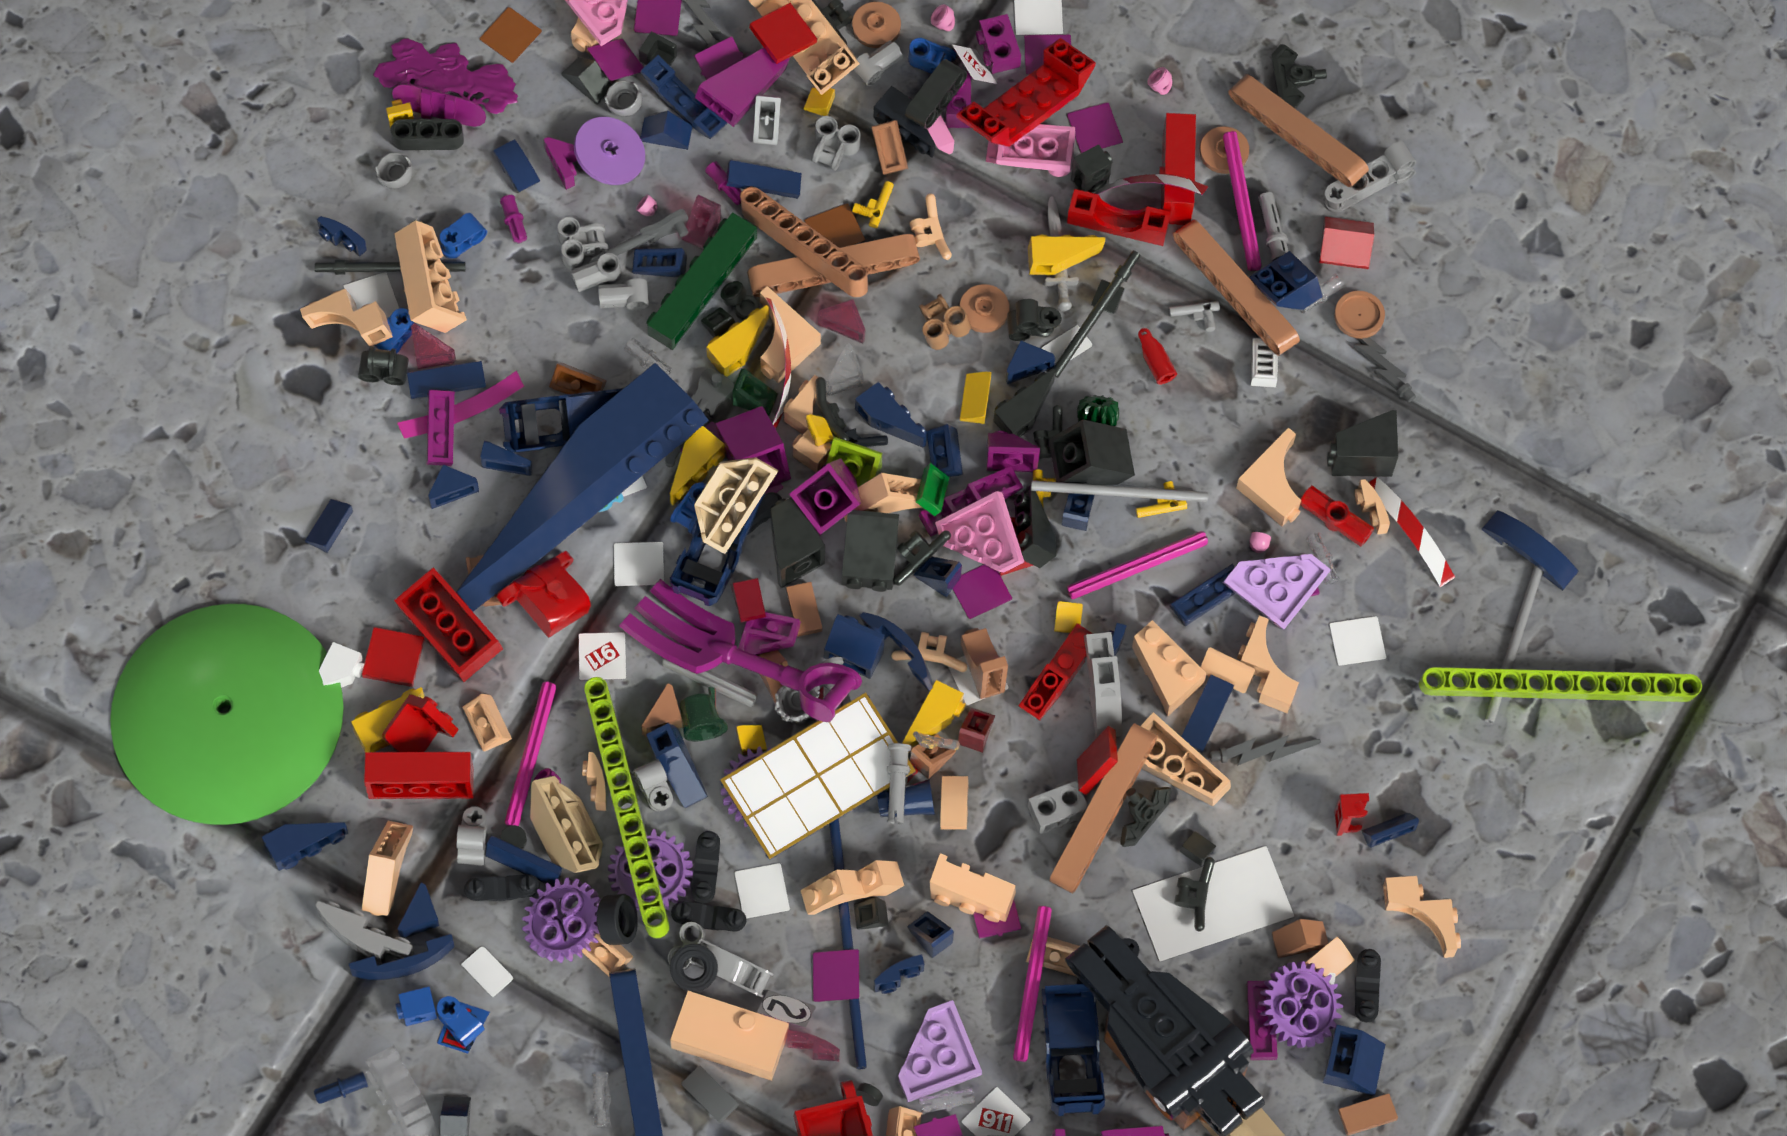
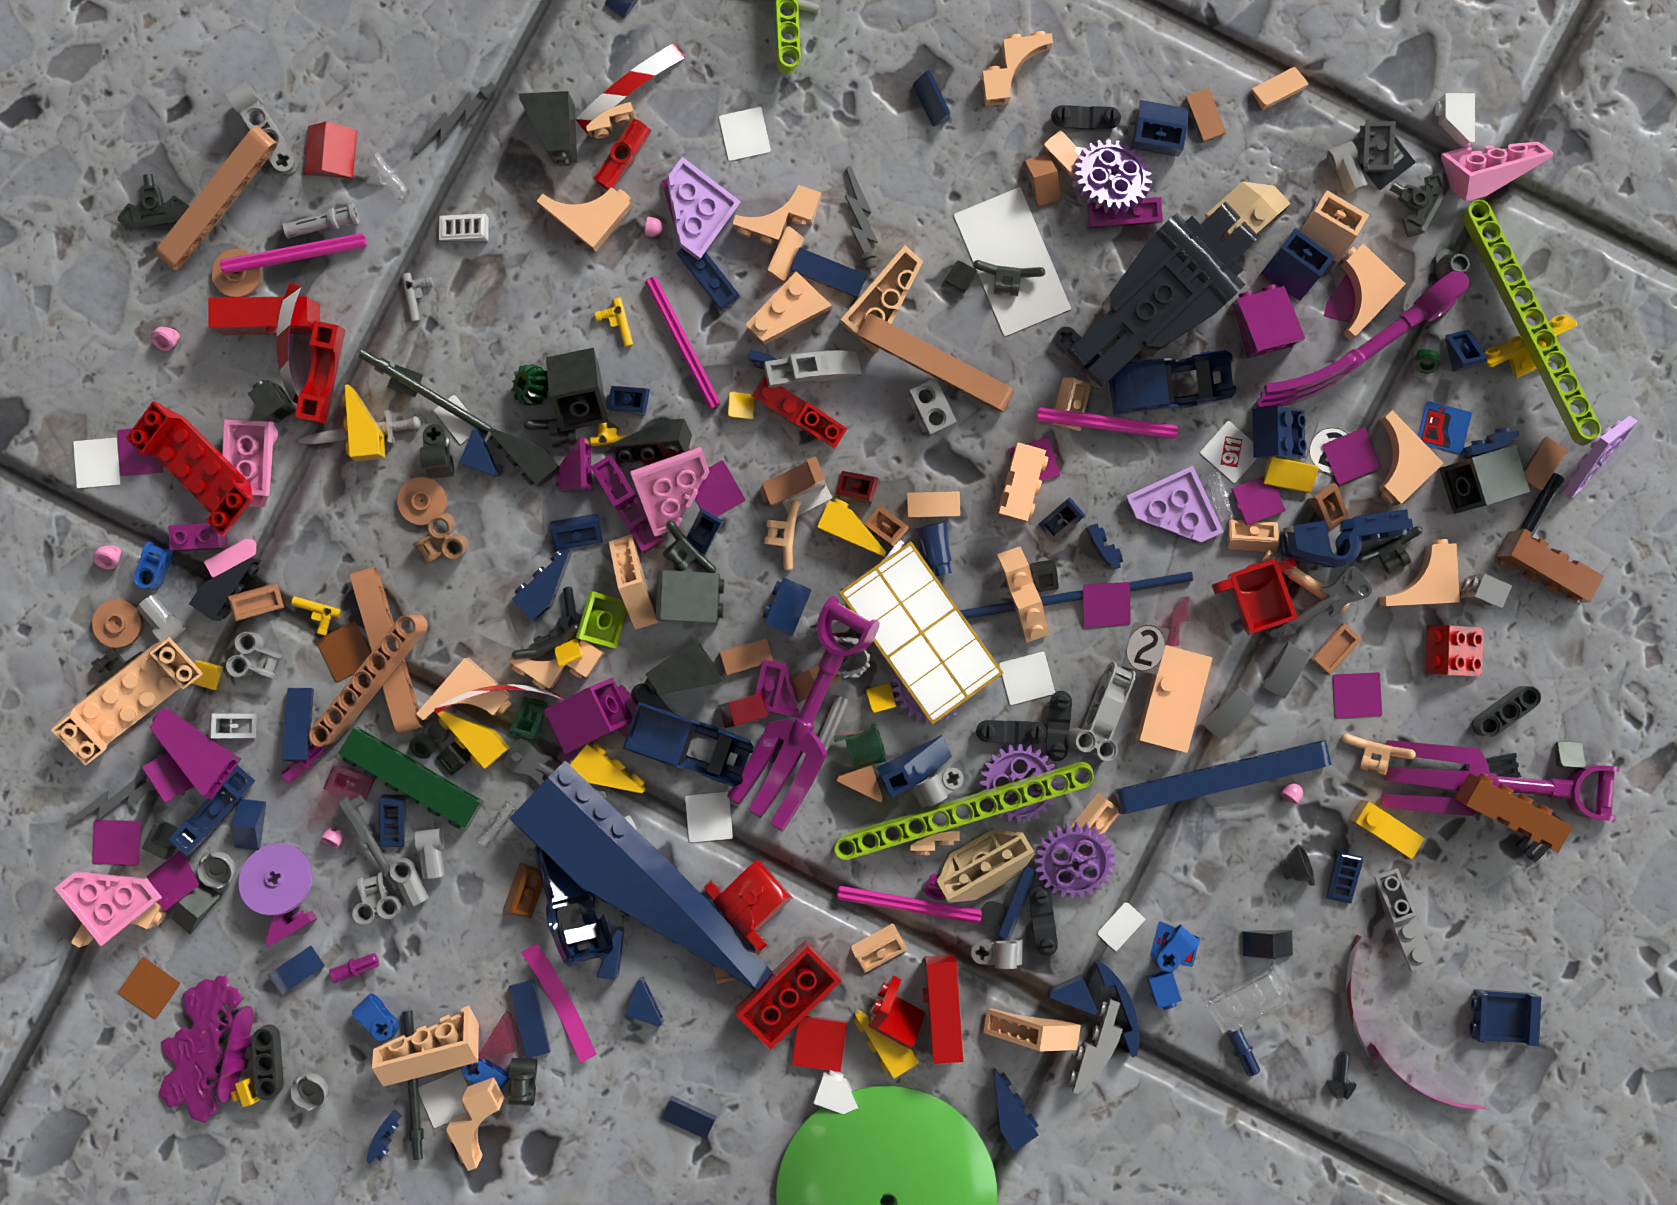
camera: 85 degrees left, 20 degrees up
magenta plate [426,390,455,466] -> none
white sticker [579,632,626,680] -> none
black tyre [597,894,638,945] -> none
blue piece [670,483,706,534] -> none
black tyre [670,944,718,992] -> none
tan wedge [694,457,778,554] -> none
red tile [749,2,818,64] -> none
magenta slope [789,458,861,535] -> none
clear pink slope [818,299,866,344] -> none
pearl dark grey tile [856,1083,883,1106] -> none
dark blue slope [859,612,933,691] -> none
light grey pin [887,743,911,824] -> none
pearl dark grey beam [905,59,967,129] -> none
light nougat piece [909,193,952,260] -> none
clear piece [913,731,960,750] -> none
green tile [916,463,950,516] -> none
white sticker [952,45,997,84] -> none
yellow slope [960,371,992,424] -> none
magenta brick [976,14,1021,74] -> none
light grey piece [1030,480,1208,502] -> none
magenta sticker [1067,103,1123,153] -> none
red tile [1077,726,1118,795] -> none
pearl dark grey piece [1120,787,1172,847] -> none
red piece [1138,328,1177,385] -> none
nougat beam [1173,219,1300,356] -> none
dark blue slope [1249,251,1323,310] -> none
nougat piece [1334,291,1385,339] -> none
red hinge [1334,793,1369,836] -> none

